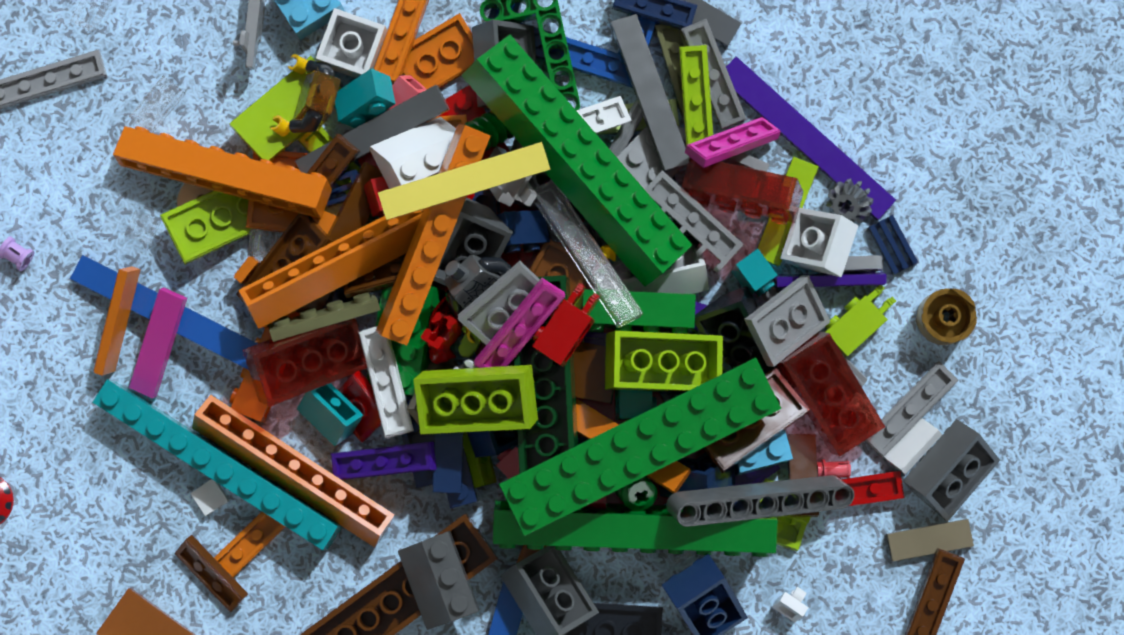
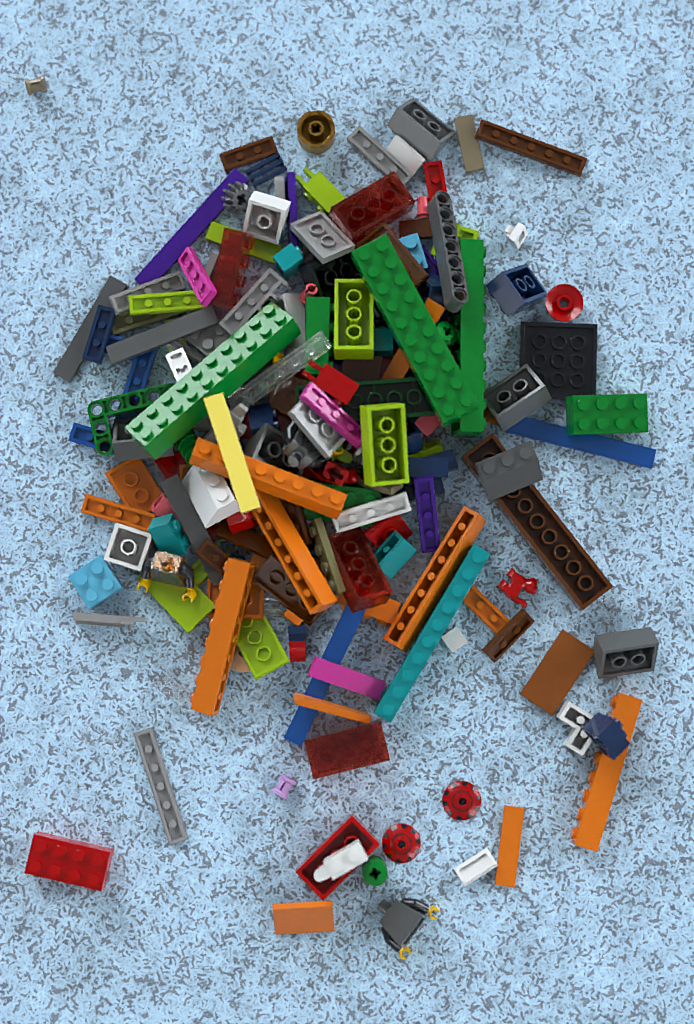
camera: 90 degrees left, 0 degrees up
none -> reddish brown tile [219,135,278,173]
none -> leg [288,626,306,662]
none -> coral pin [300,283,318,305]
none -> clear red brick [304,721,390,779]
none -> red animal [497,568,538,608]

